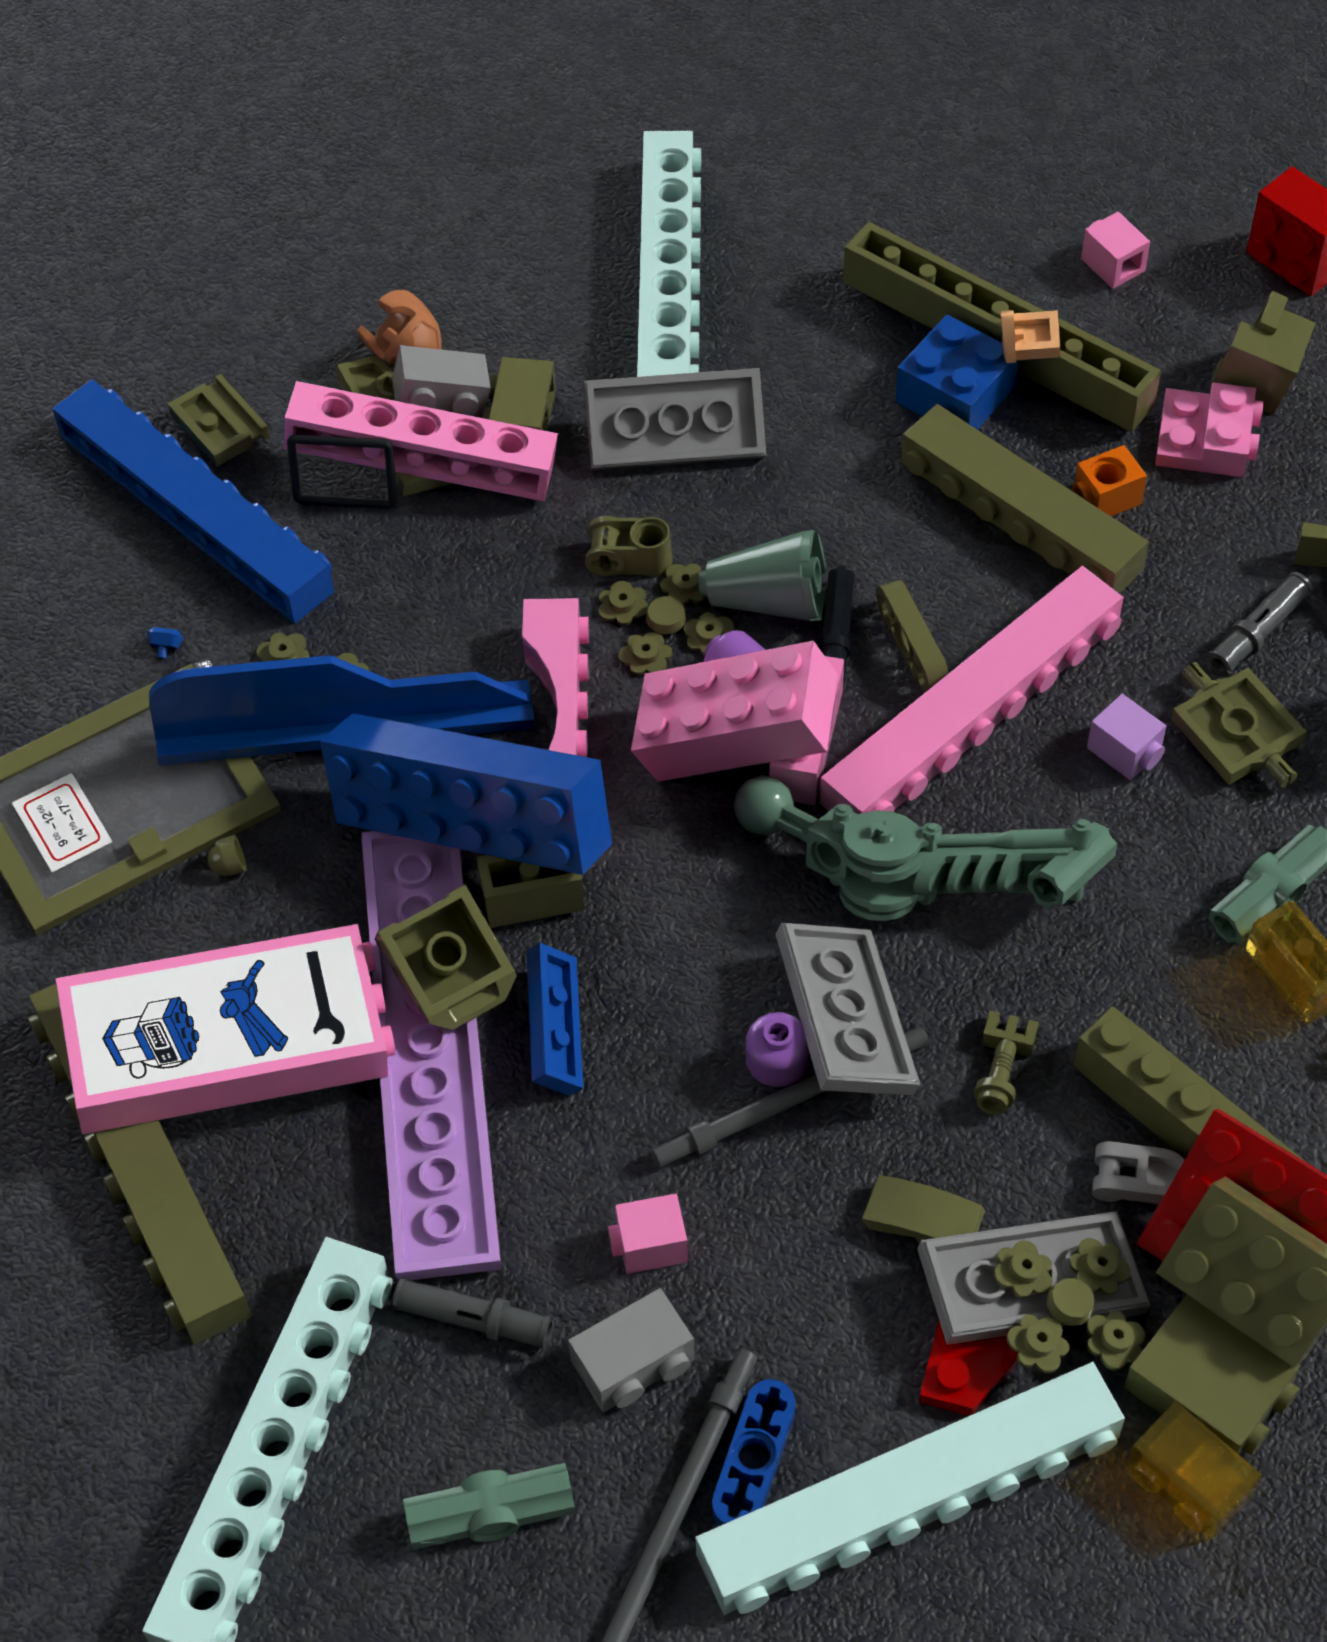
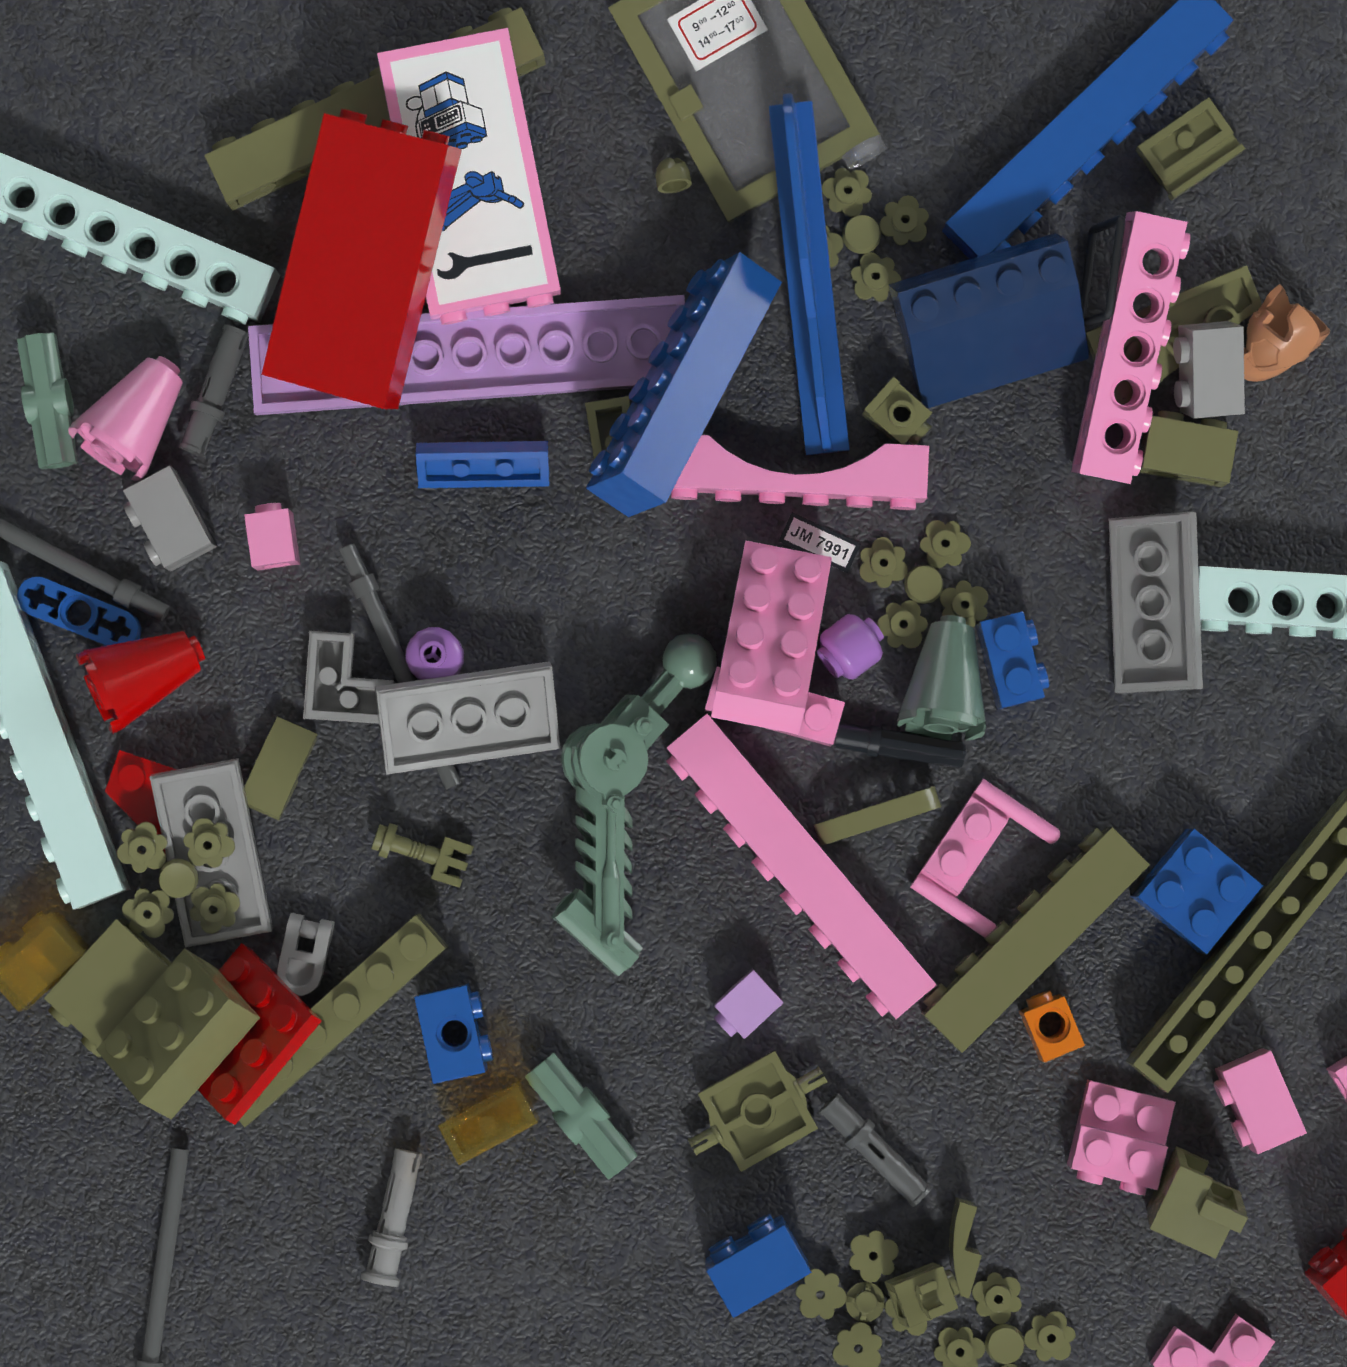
camera: 90 degrees right, 30 degrees up
blue rock [147,627,184,659] -> none
olive slope [374,885,517,1030] -> none
olive piece [585,516,673,577] -> none
light nougat tile [1001,310,1060,363] -> none
none -> bright pink cone [68,356,183,481]
none -> red cone [76,631,205,734]
none -> red brick [261,108,462,409]
none -> light grey brick [303,631,396,724]
none -> blue brick [414,983,493,1084]
none -> sticker [778,512,861,573]
none -> olive brick [862,377,932,445]
none -> dark blue slope [888,233,1089,409]
none -> bright pink plate [910,778,1060,938]
none -> blue brick [975,612,1049,710]
none -> bright pink brick [1213,1048,1307,1154]

